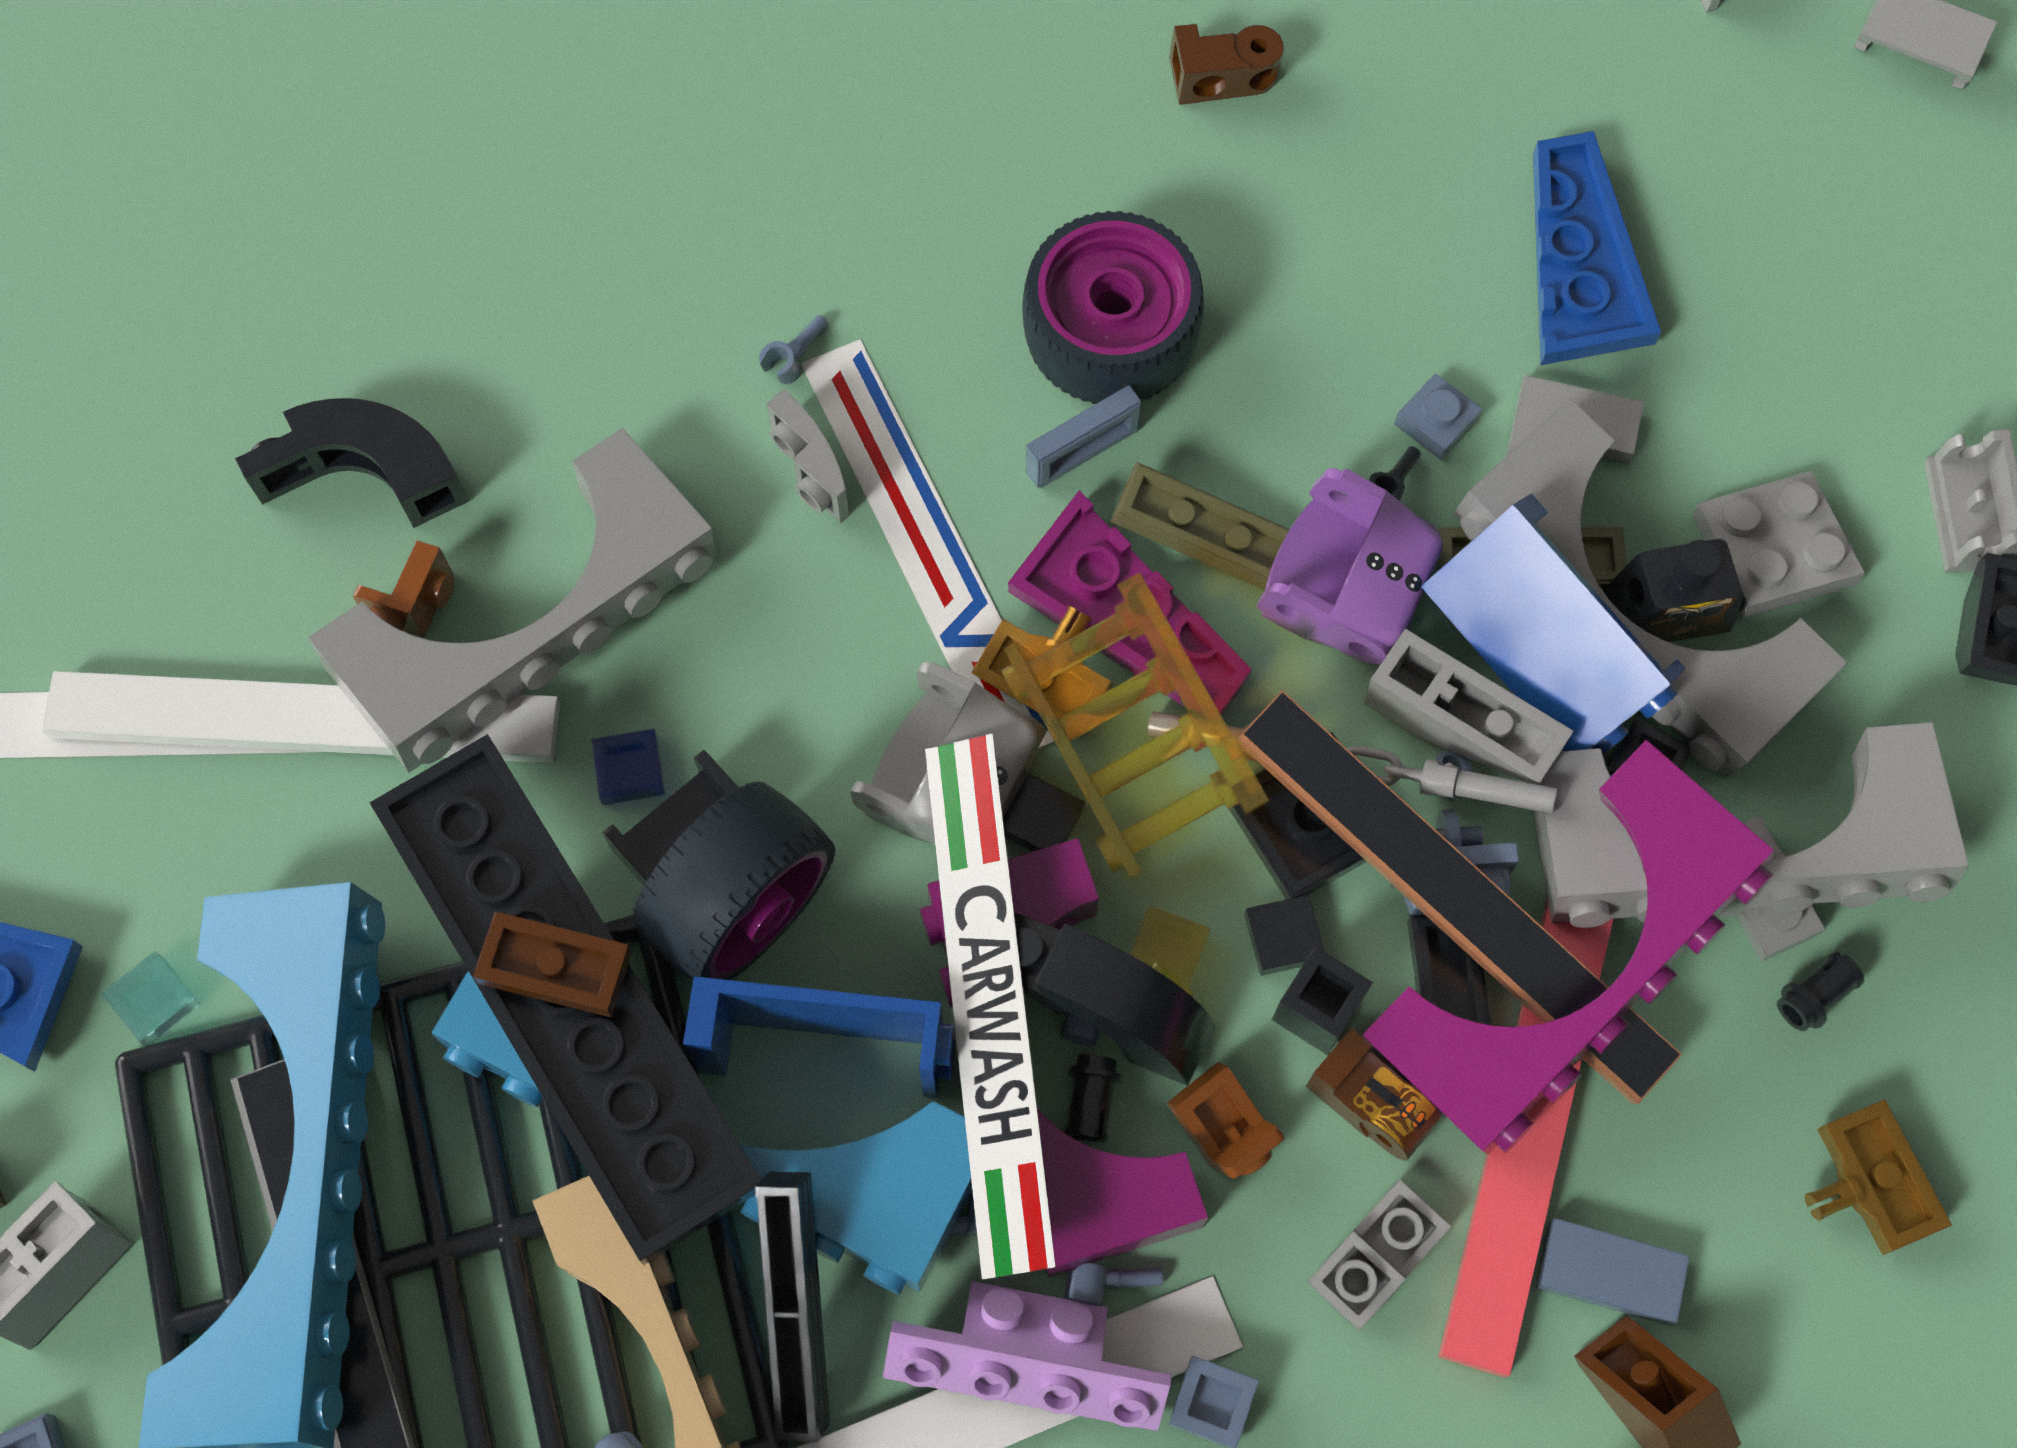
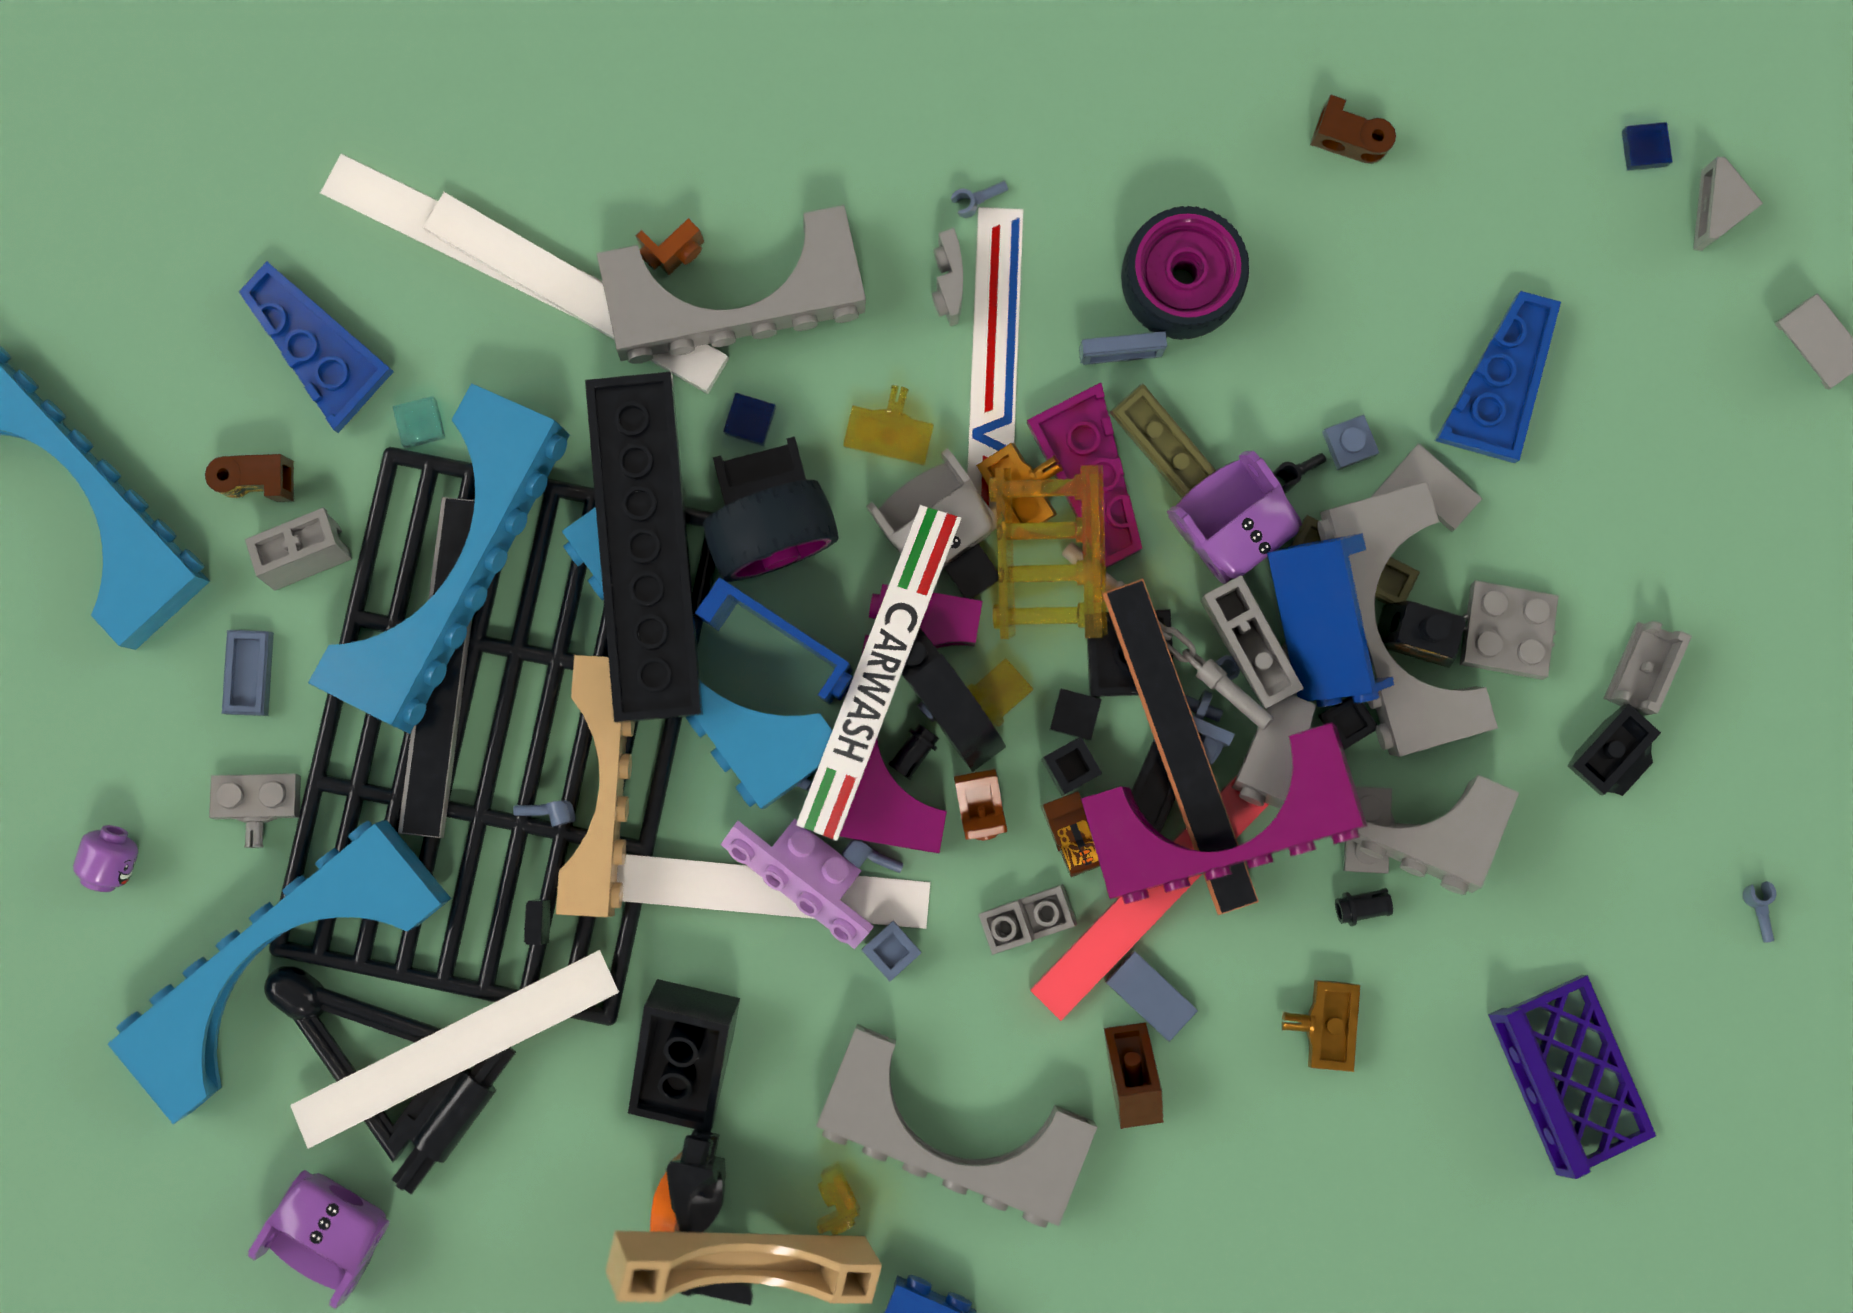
camera: 30 degrees right, 15 degrees up
black arch [235,398,469,528] -> none
reddish brown plate [473,911,632,1017] -> none
black piece [755,1171,830,1443] -> none
none -> clear yellow plate [843,385,934,466]

